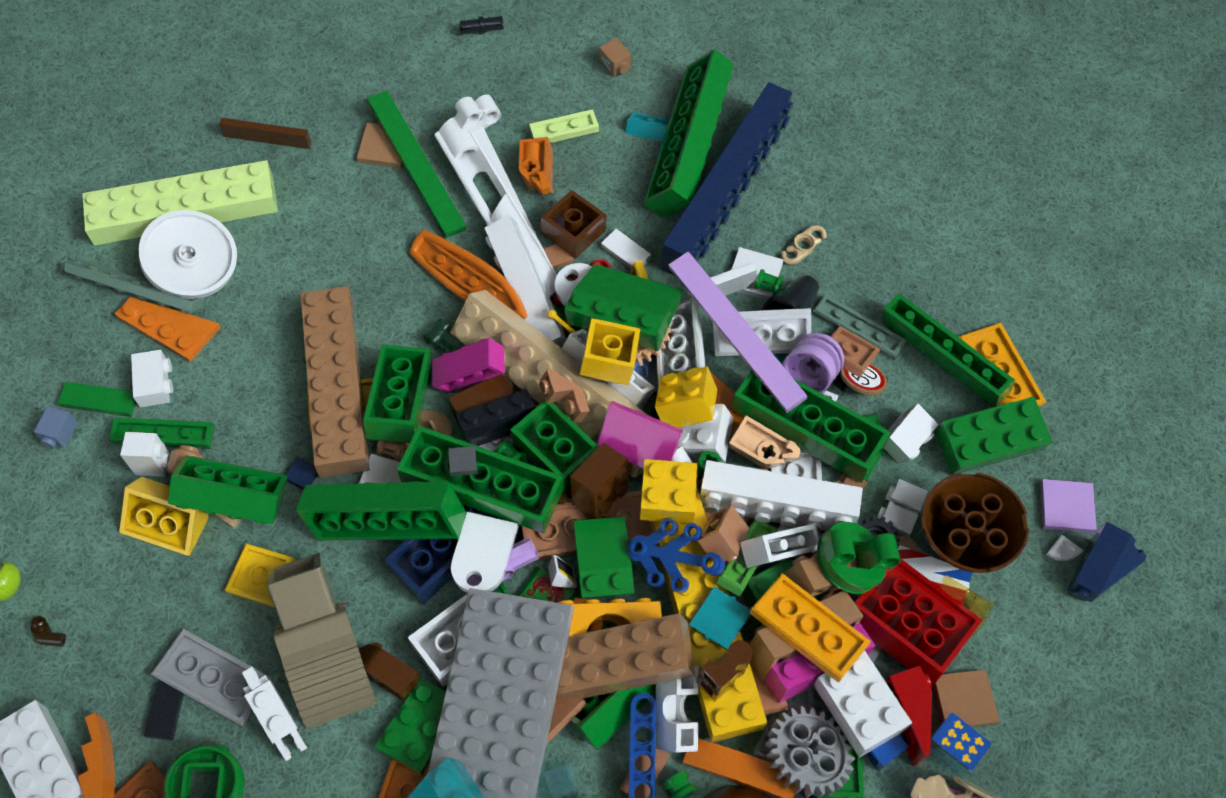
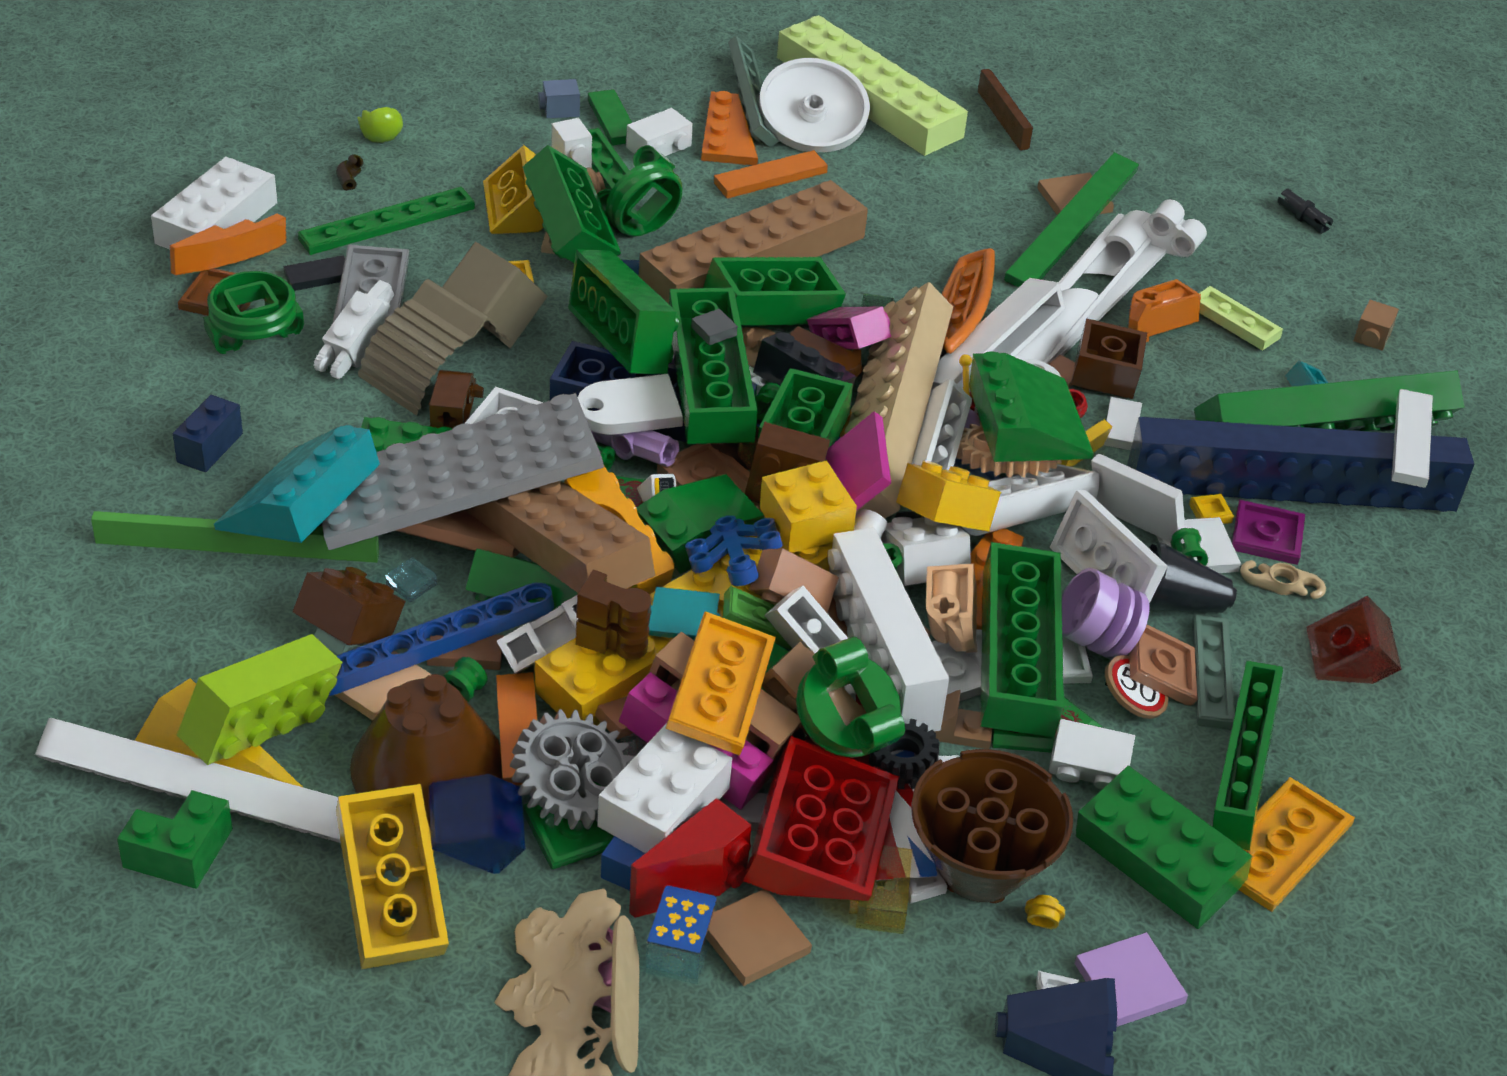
camera: 60 degrees right, 20 degrees down
nougat slope [539,369,590,423] -> none
yellow brick [579,318,640,386] -> none
lavender tile [669,252,807,413] -> none
none -> green tile [297,187,475,255]
none -> green piece [597,145,683,236]
none -> orange tile [714,150,828,199]
none -> yellow tile [1189,494,1234,524]
none -> magenta tile [1232,500,1305,565]
none -> clear red slope [1306,595,1402,684]
none -> white tile [1391,389,1433,488]

